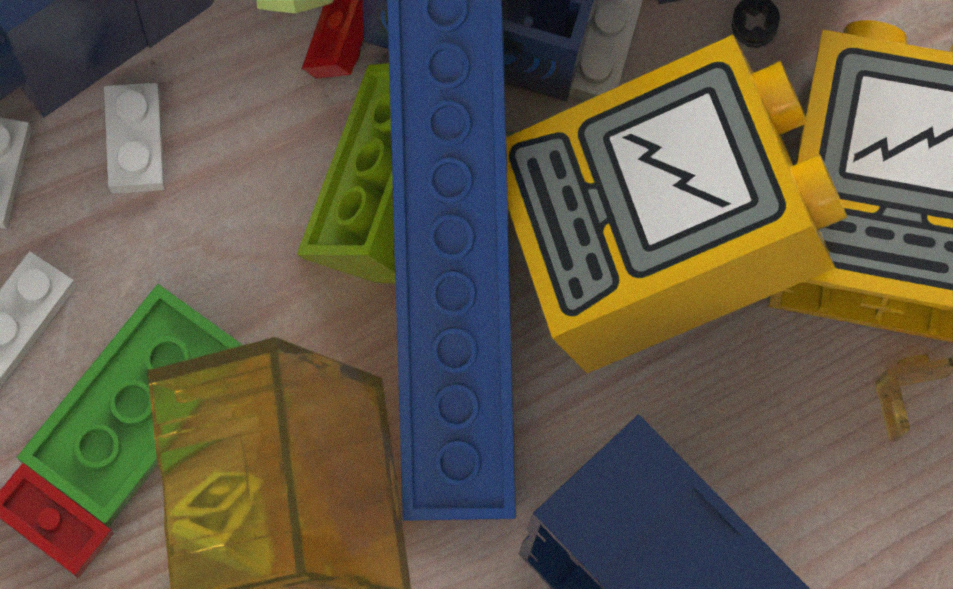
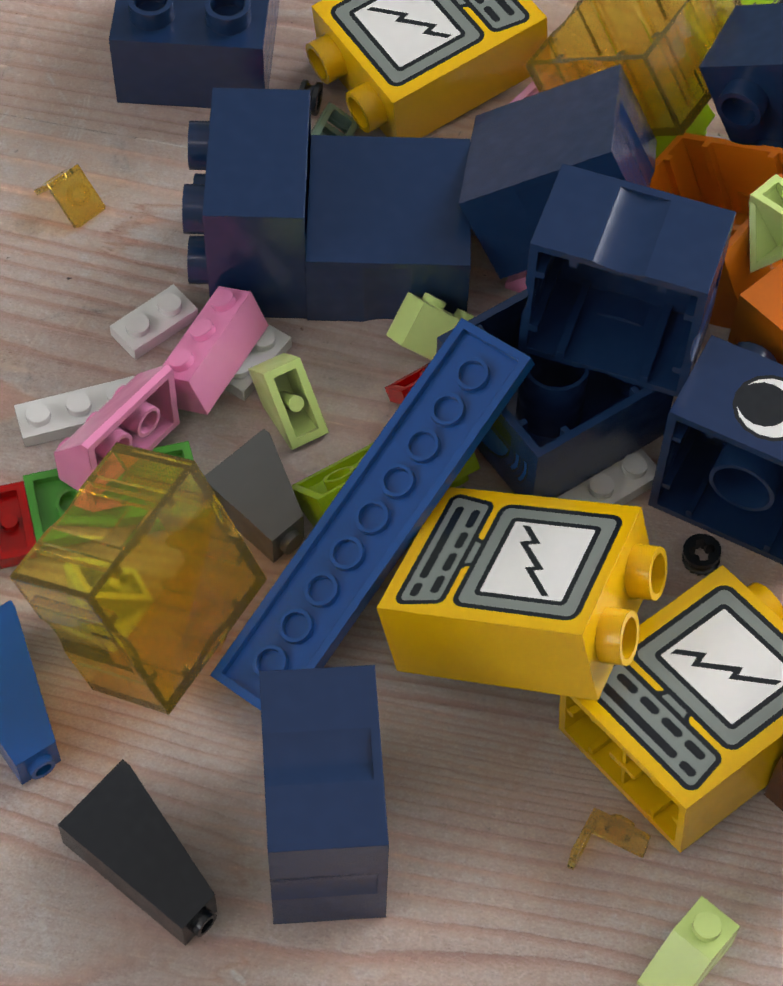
camera: 45 degrees right, 15 degrees down
none -> bright pink slope [54,365,180,503]
none -> bright pink slope [162,286,269,415]
none -> dark grey slope [202,429,304,563]
none -> yellowish green slope [248,353,329,450]

